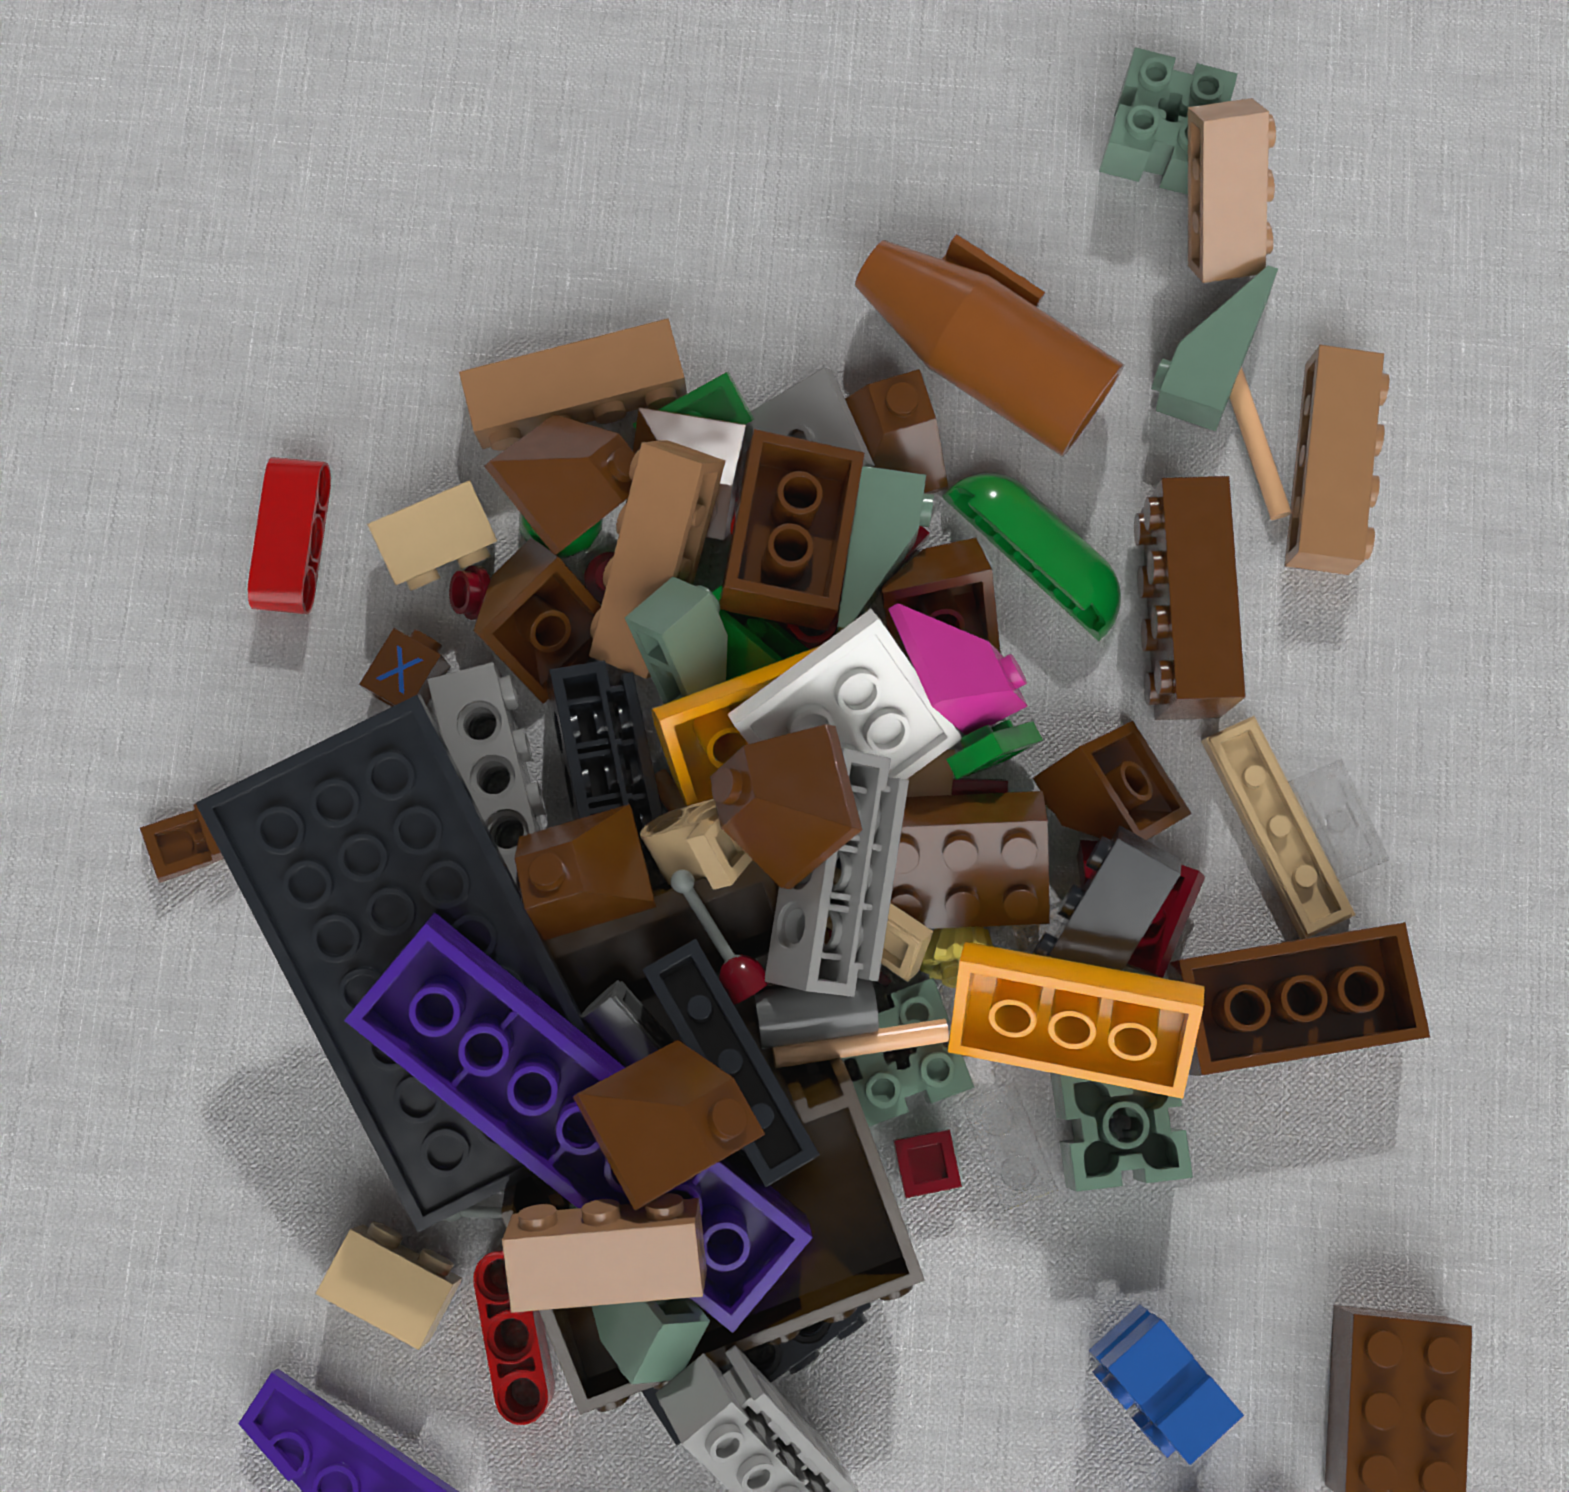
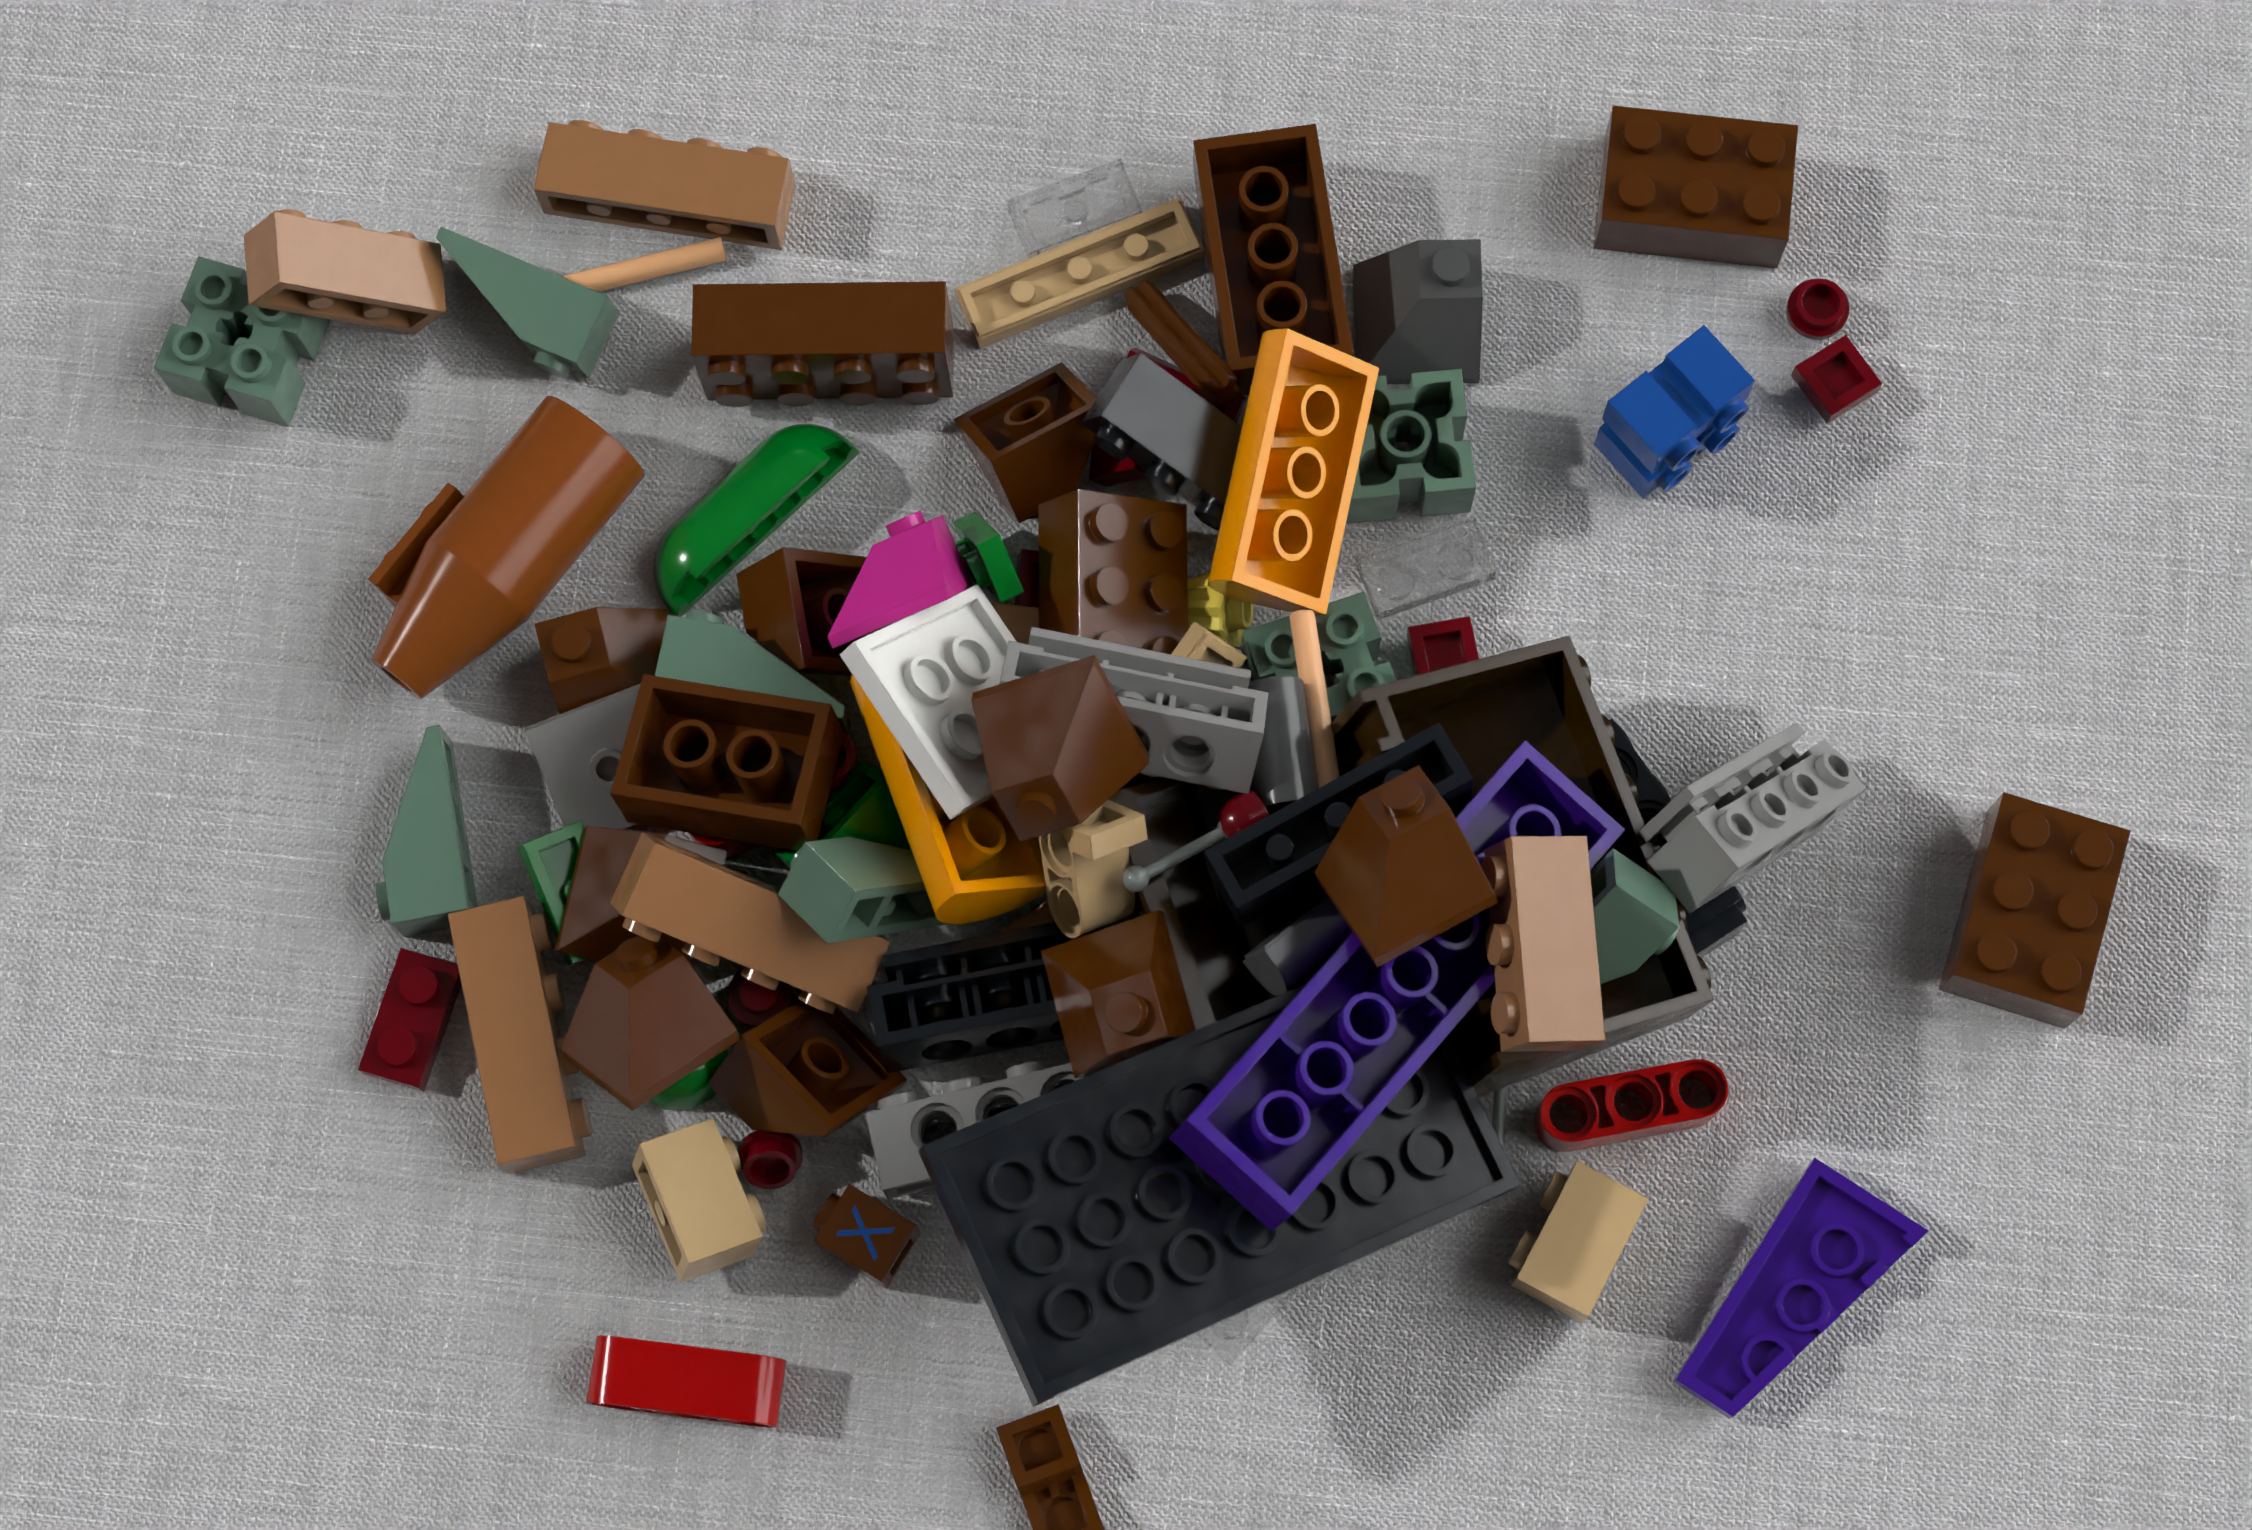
camera: 85 degrees left, 5 degrees down
none -> dark red plate [358,948,462,1092]
none -> sand green slope [376,725,478,937]
none -> reddish brown axle [1125,281,1239,406]
none -> dark grey slope [1353,239,1483,384]

